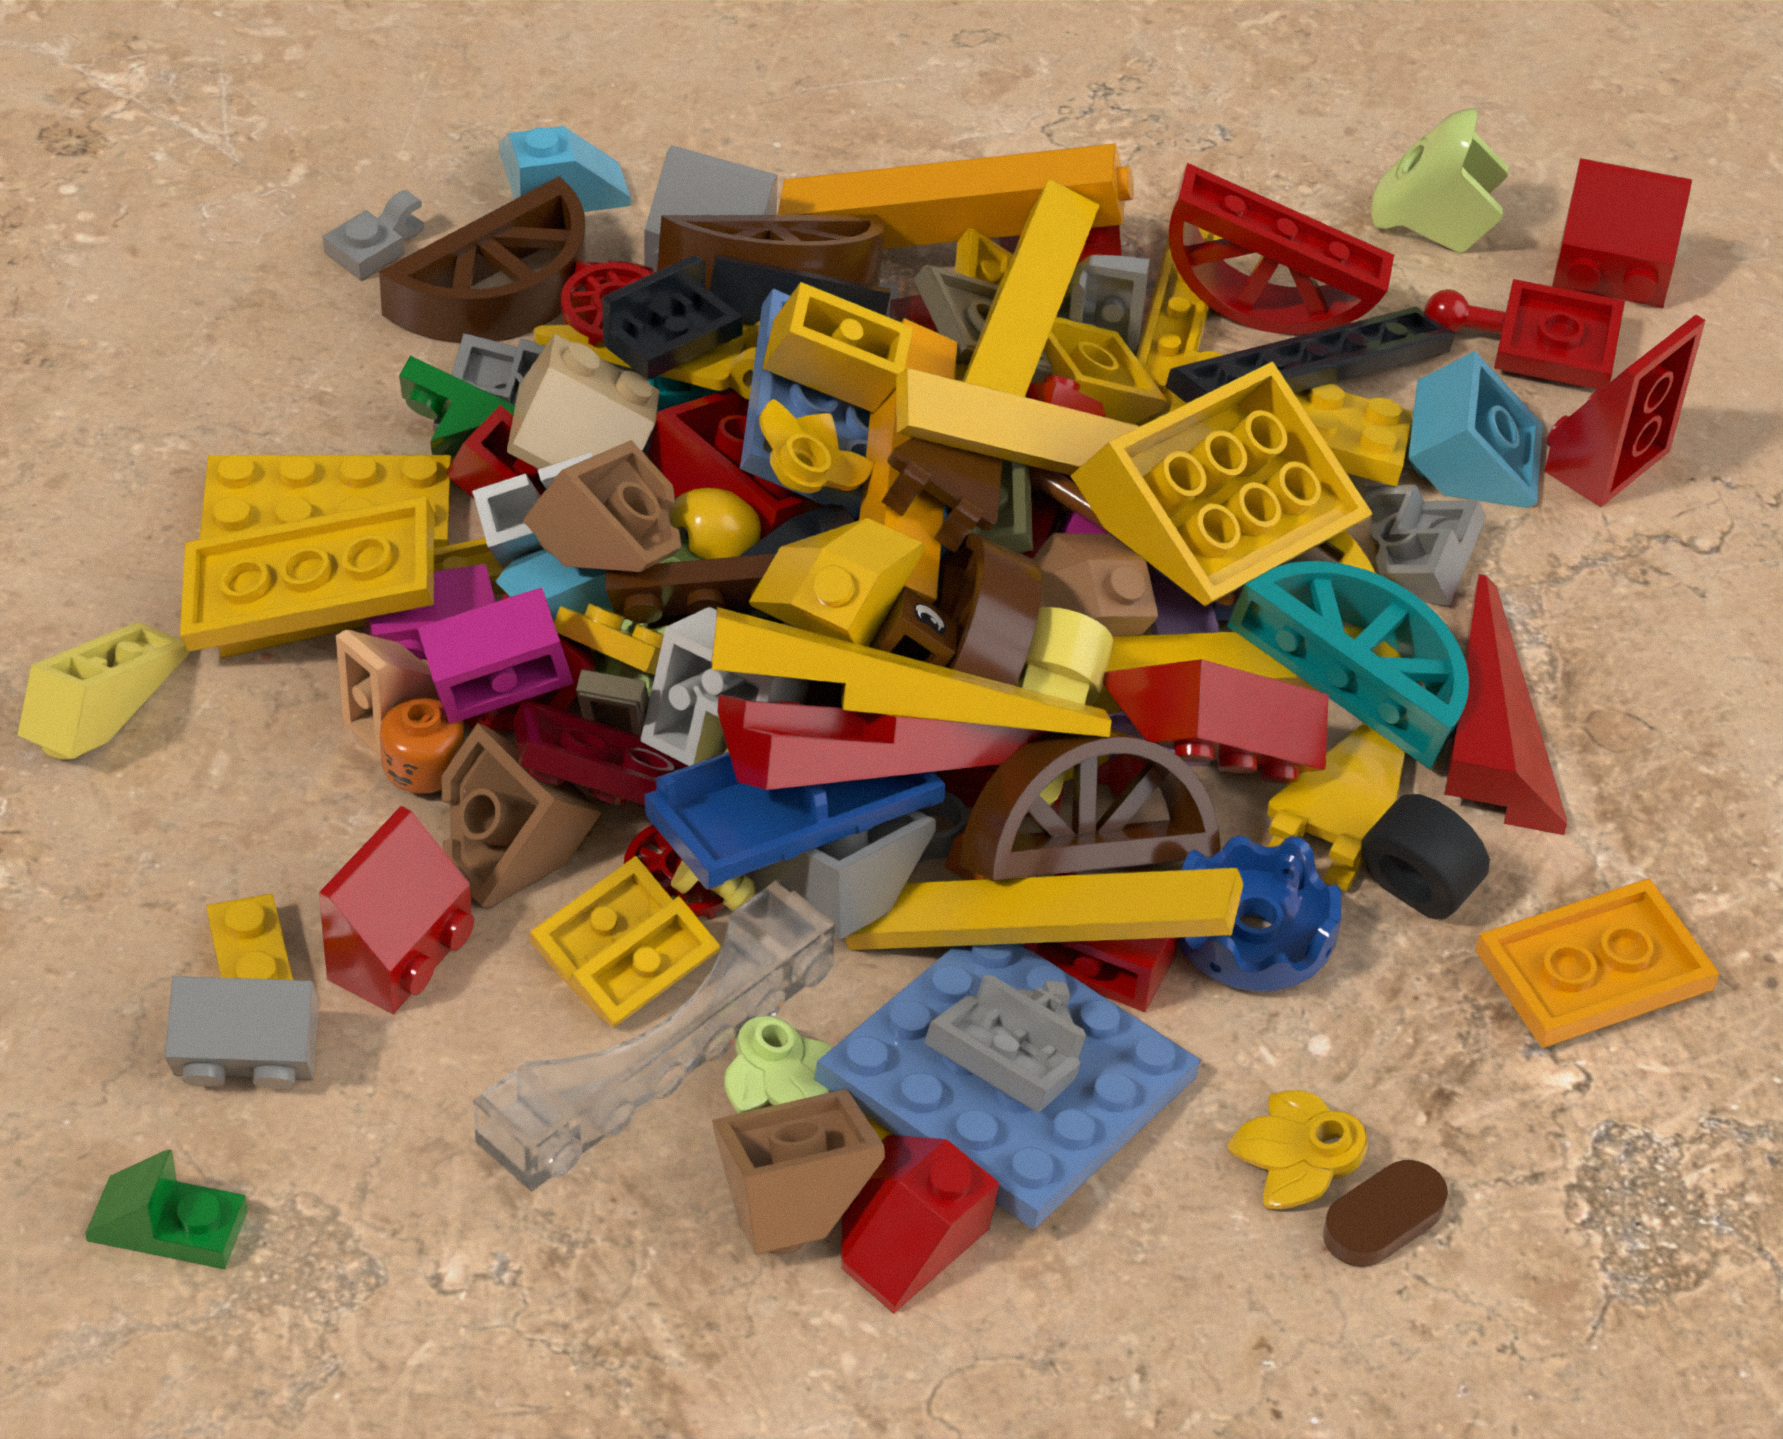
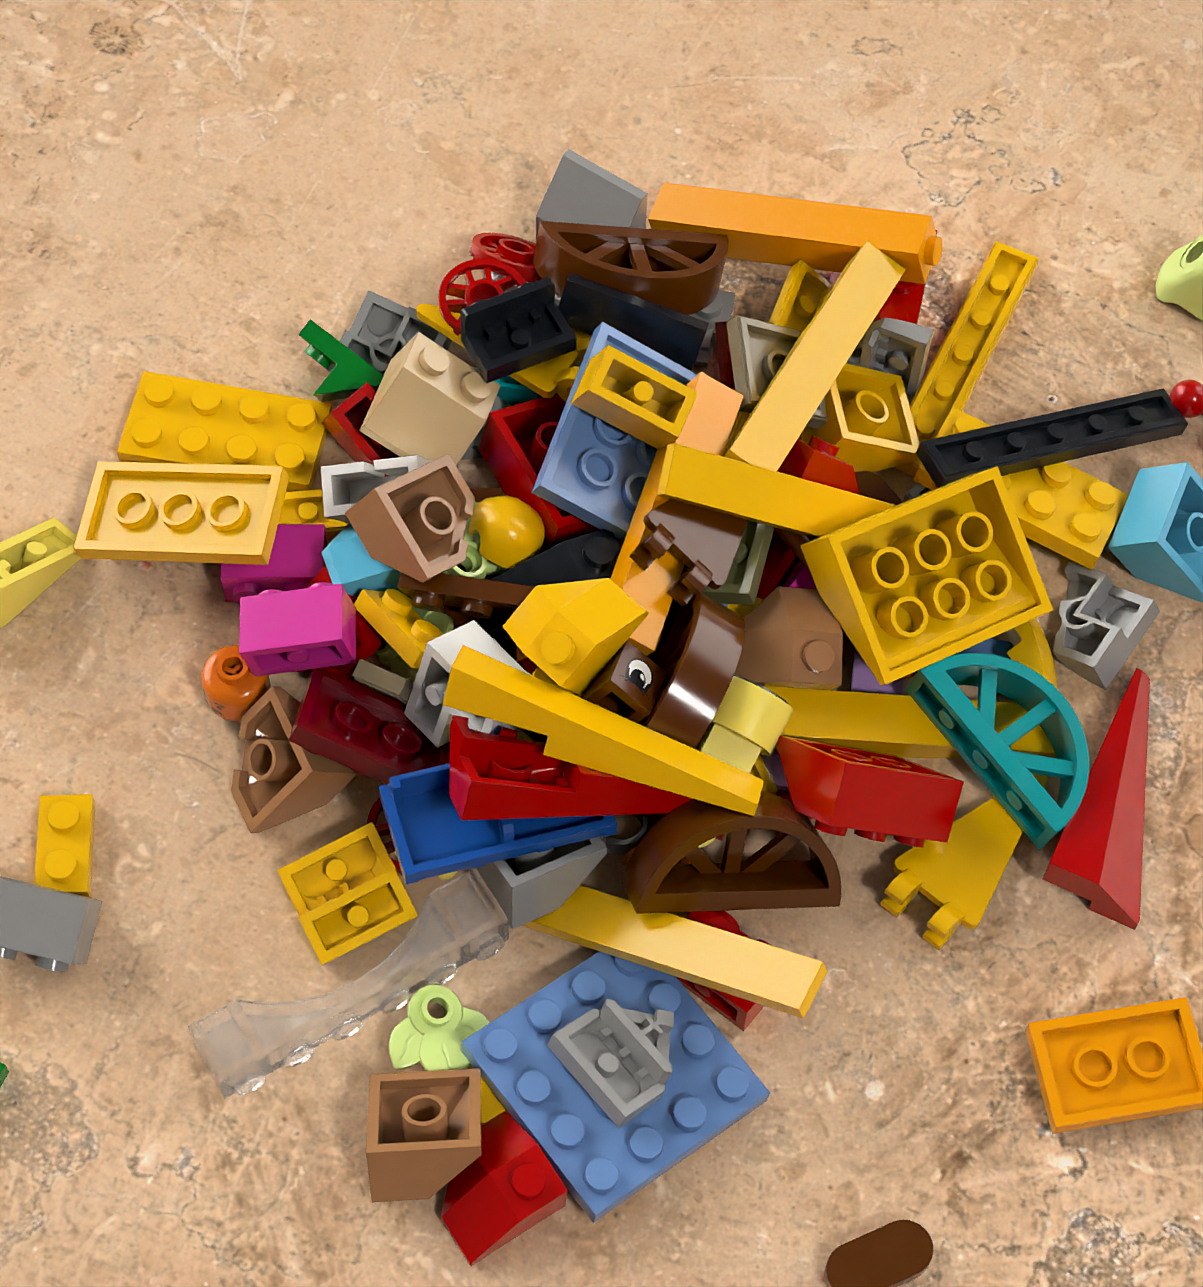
camera: 15 degrees right, 15 degrees up
slope [319,806,474,1015] -> none
light grey plate [322,190,424,281] -> none
light nougat slope [336,629,440,756] -> none
reddish brown window [379,176,586,343] -> none
medium azure slope [499,126,631,212] -> none
yellow plate [759,399,873,493] -> none
red window [1168,163,1395,335] -> none
blue plate [1178,836,1341,991] -> none
yellow plate [1227,1090,1368,1209] -> none
black tyre [1361,794,1490,919] -> none

